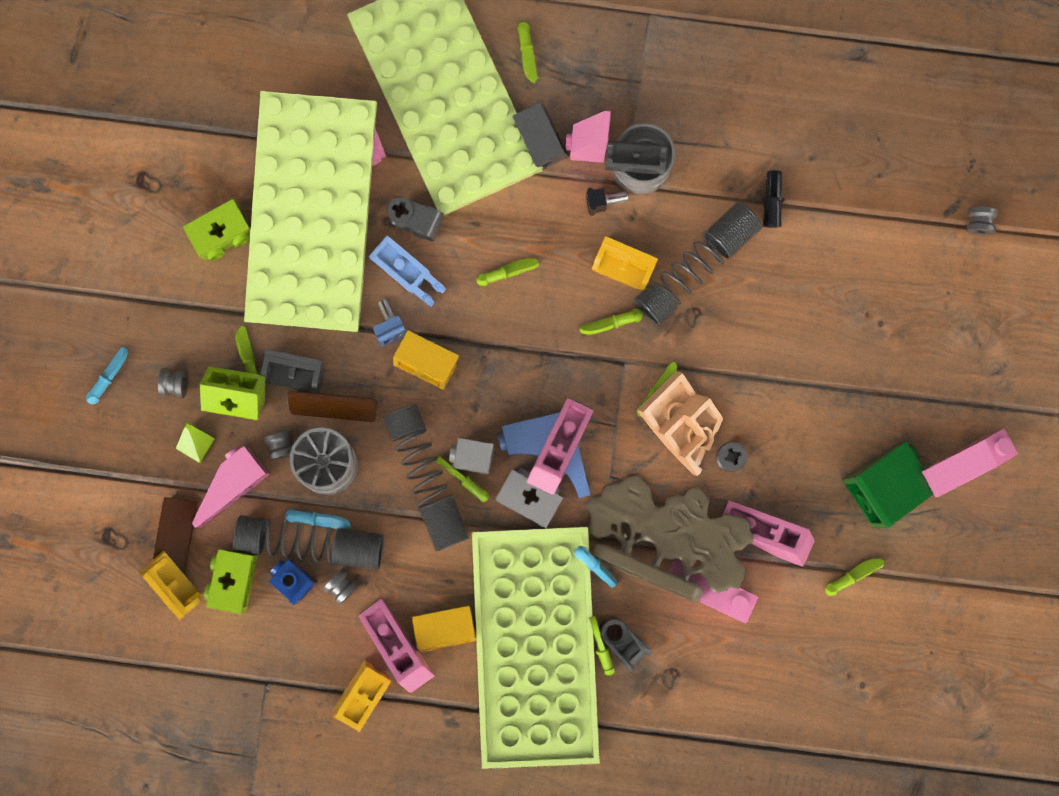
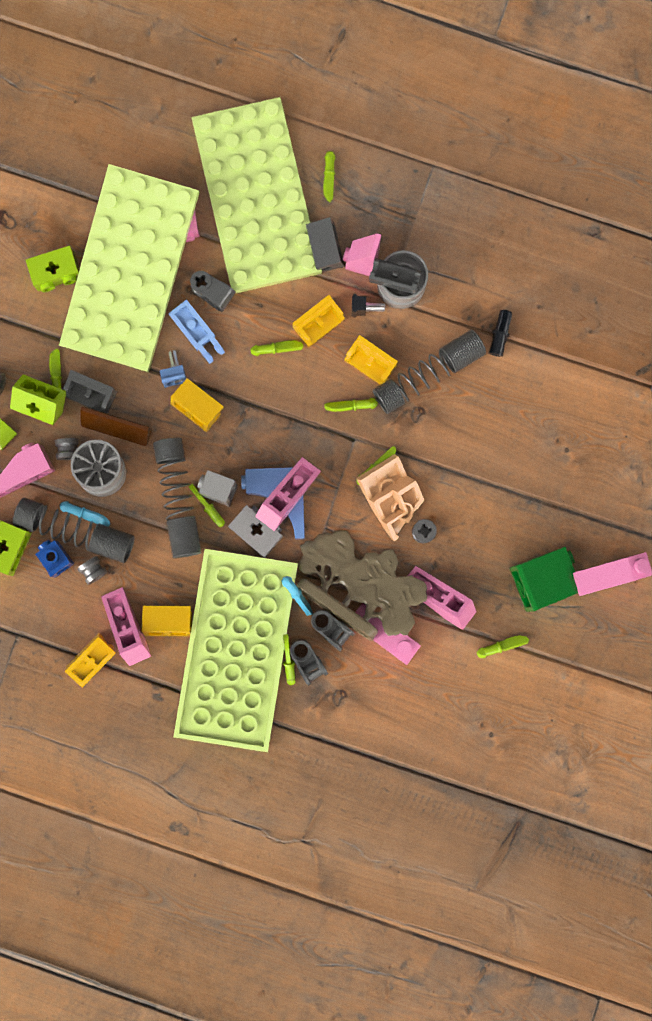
camera: 10 degrees right, 0 degrees up
none -> yellow hinge [293,295,345,347]
none -> dark grey piece [311,610,356,652]

